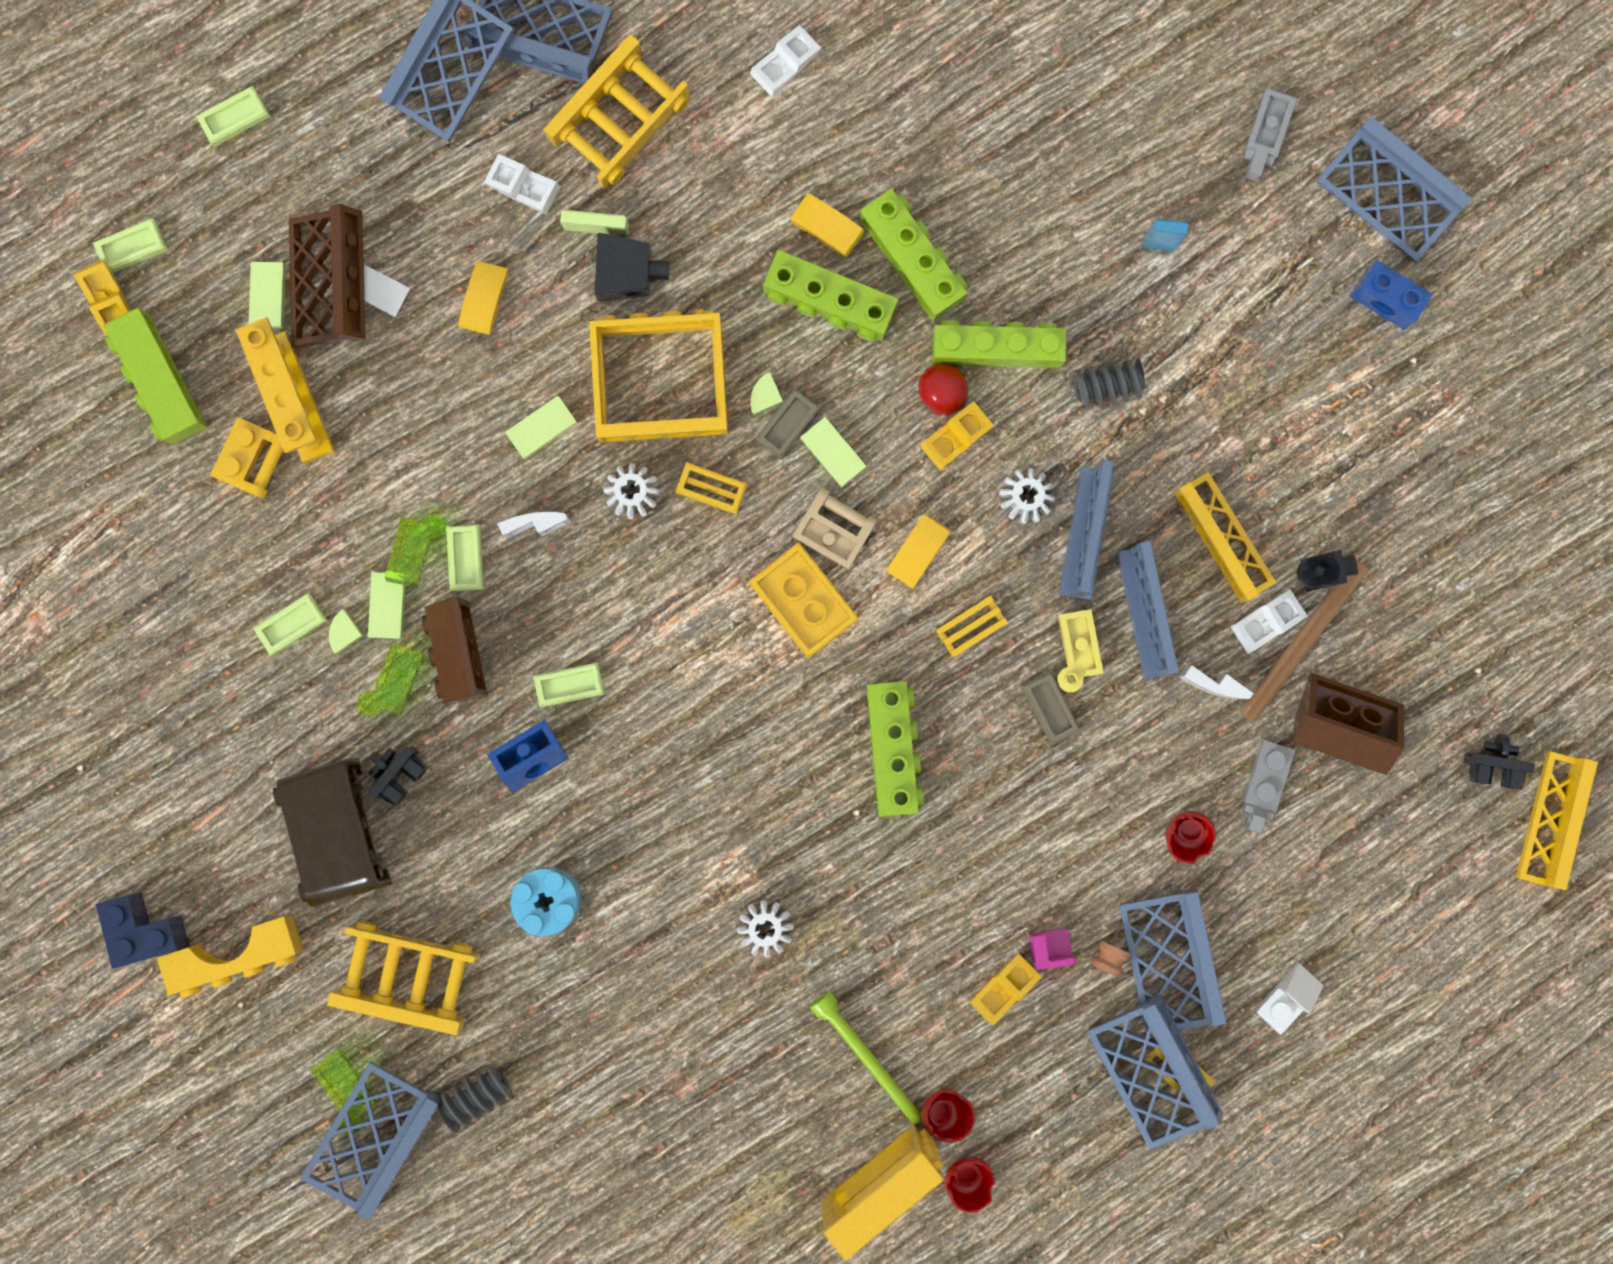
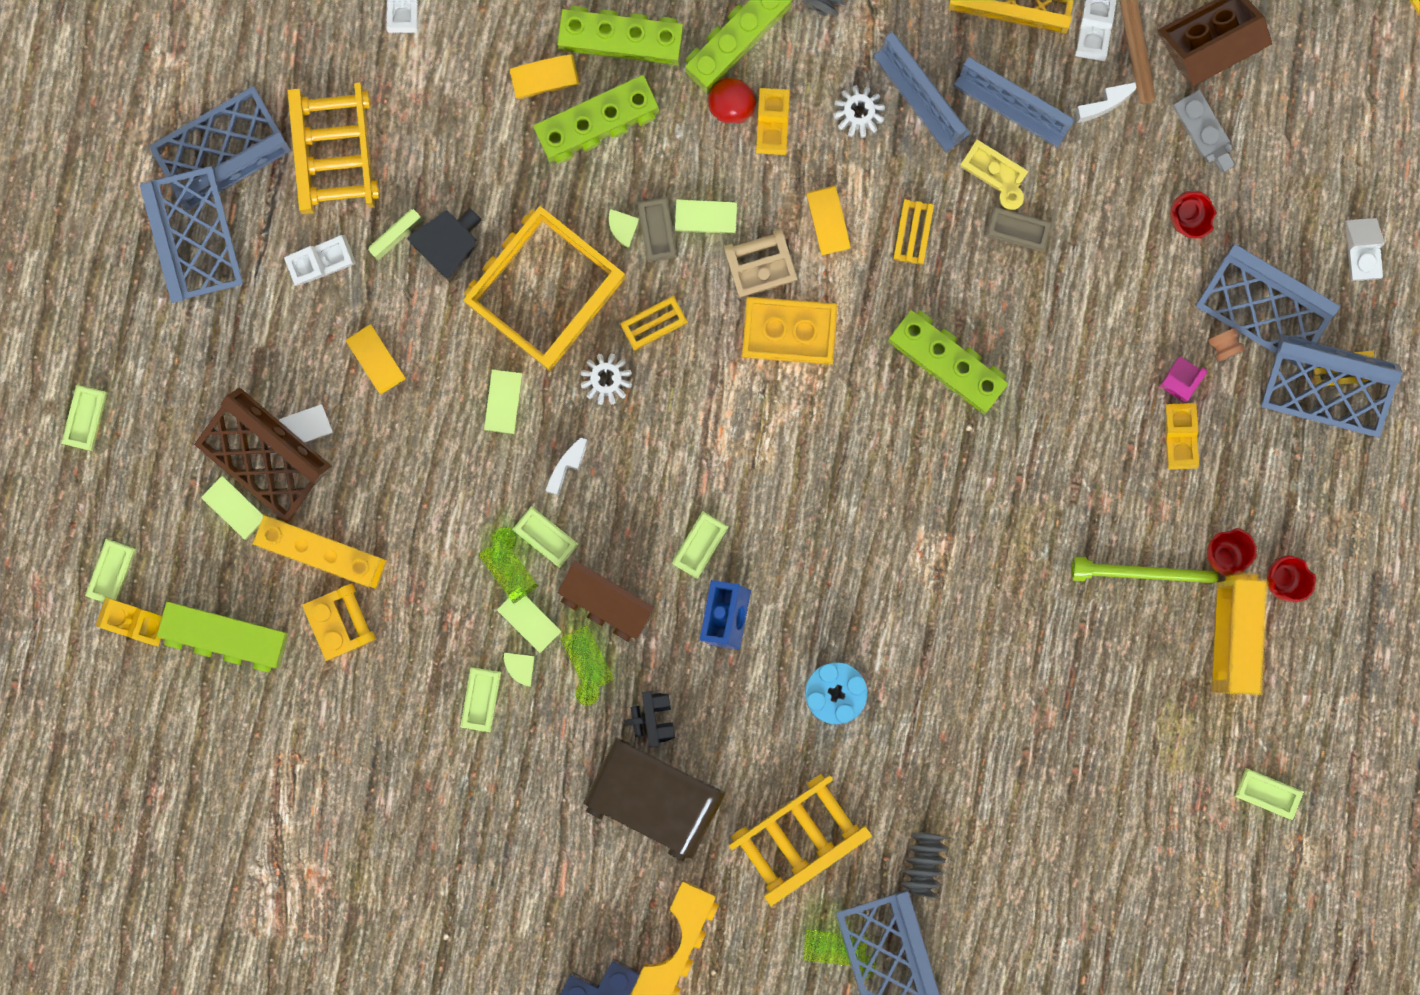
camera: 45 degrees left, 0 degrees up
white gear [737,900,794,957] -> none

